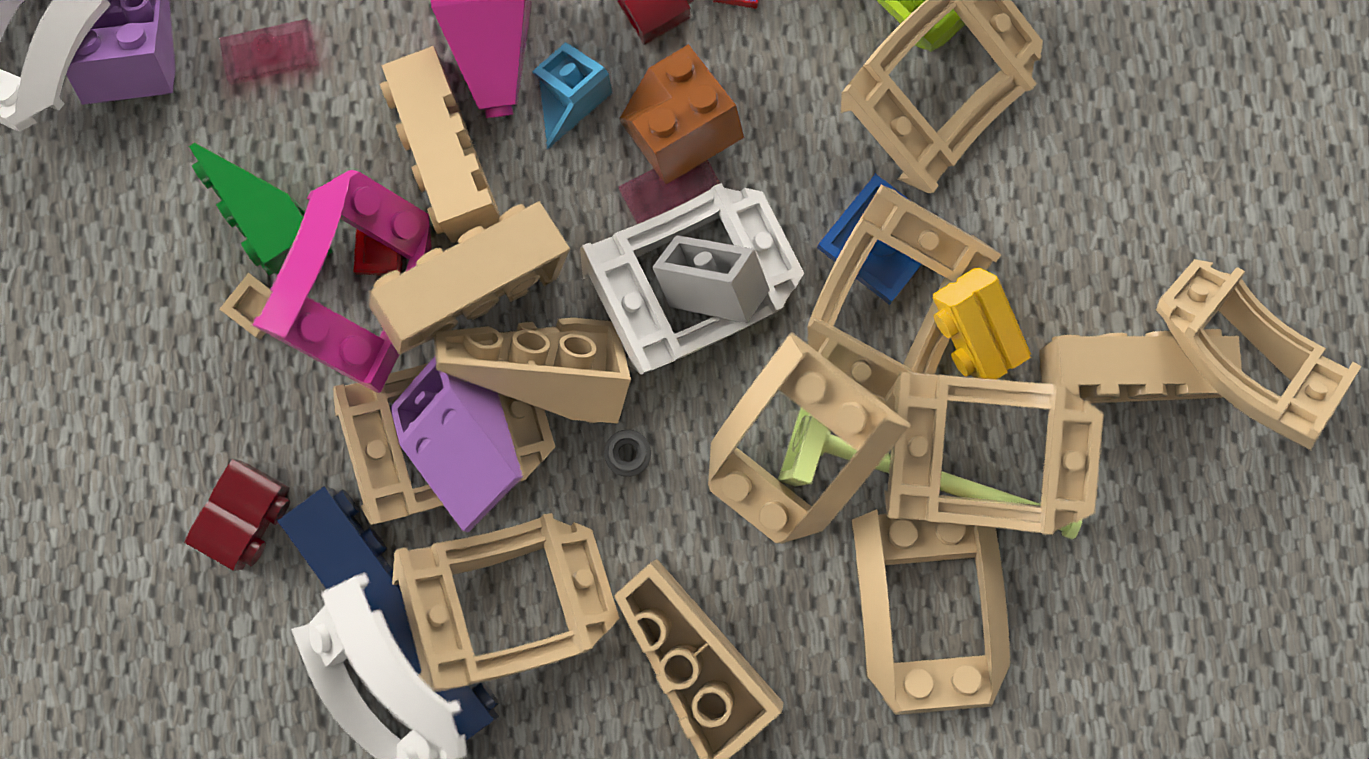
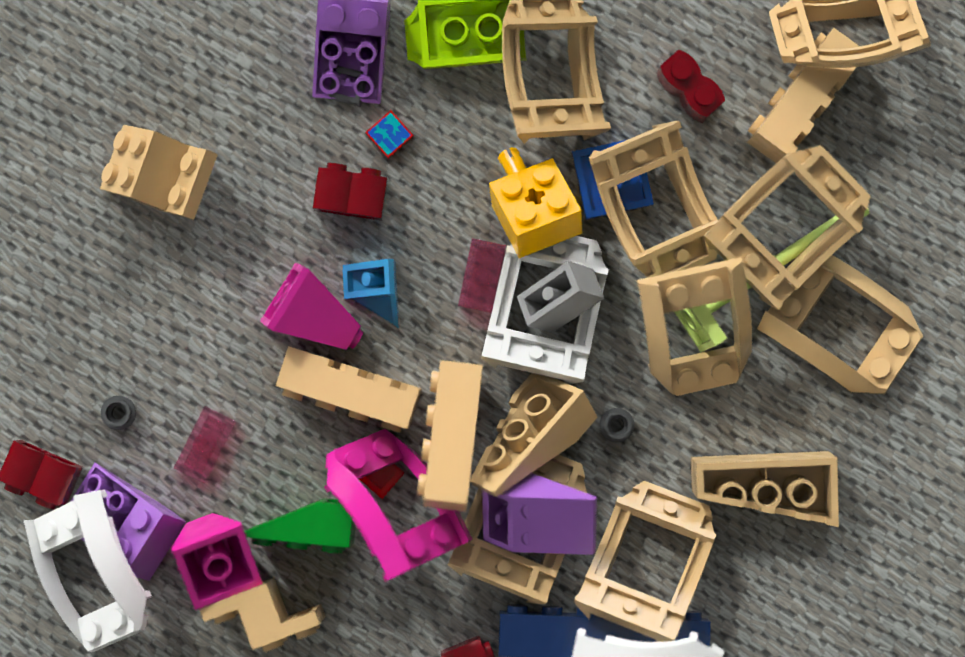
camera: 55 degrees left, 5 degrees up
tan plate [219,273,272,340] -> none
dark orange slope [619,44,744,185] -> none
yellow brick [932,268,1031,380] -> none
none -> dark pink slope [171,513,263,610]
none -> tan bracket [199,577,326,652]
none -> yellow brick [489,147,583,258]
none -> dark red brick [657,49,725,123]

